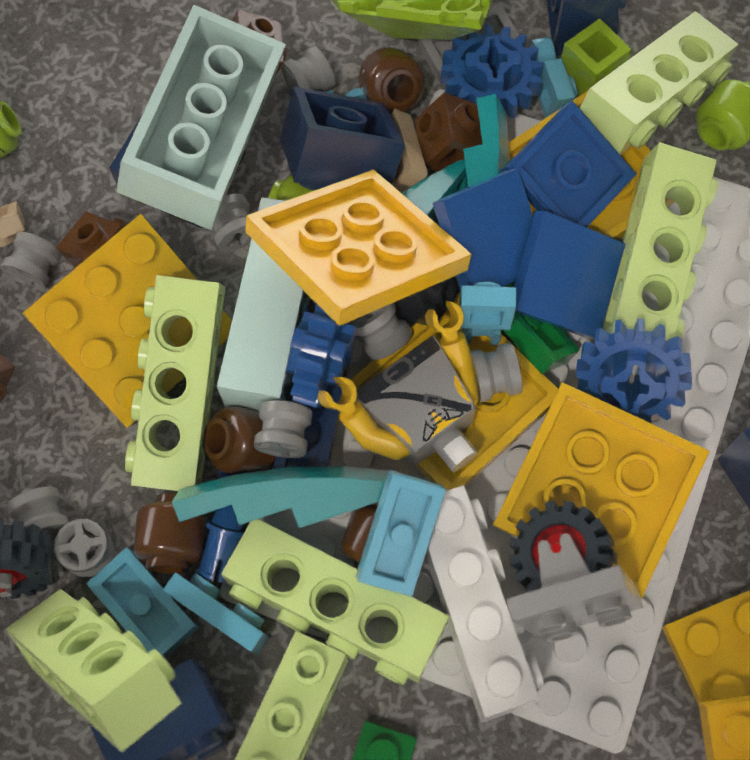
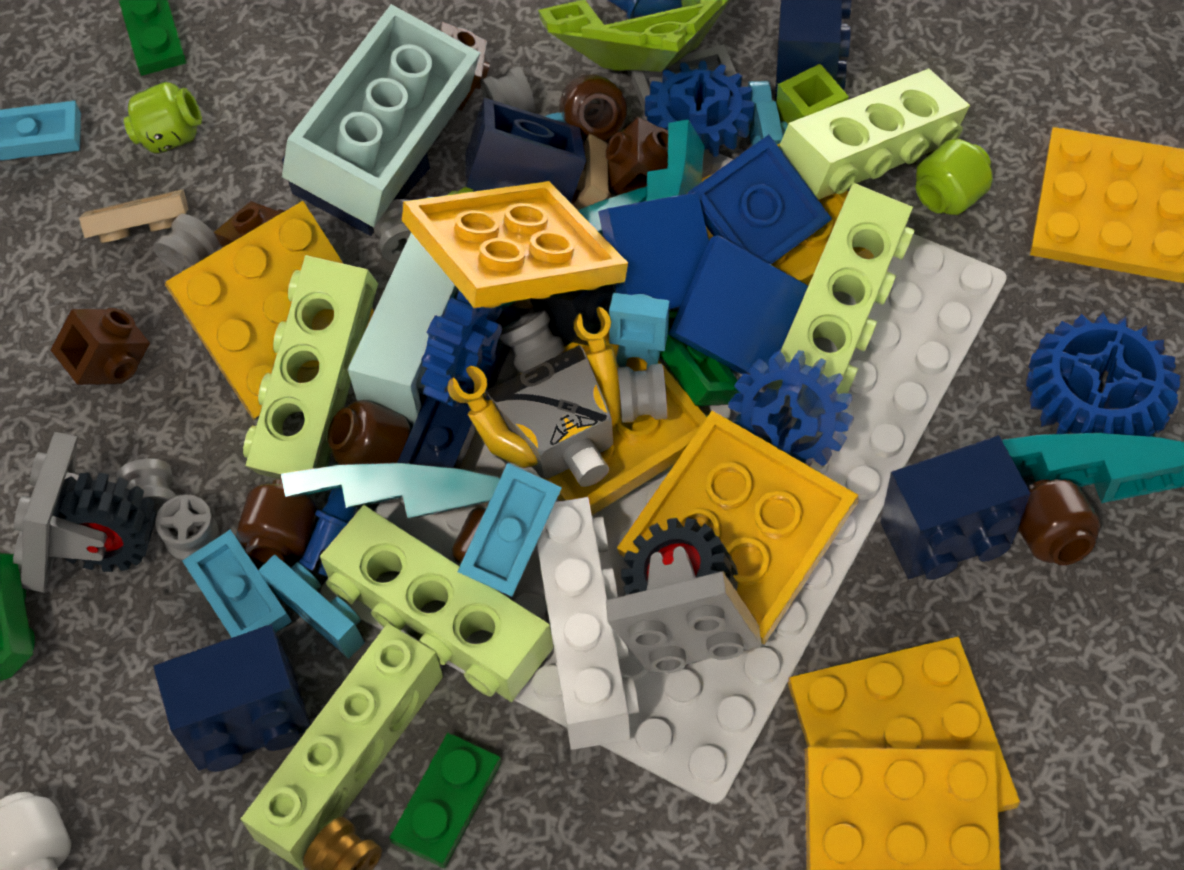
camera: 10 degrees right, 10 degrees down
yellowish green brick [6,589,181,752] -> none
light grey wheel [254,400,313,458] -> none

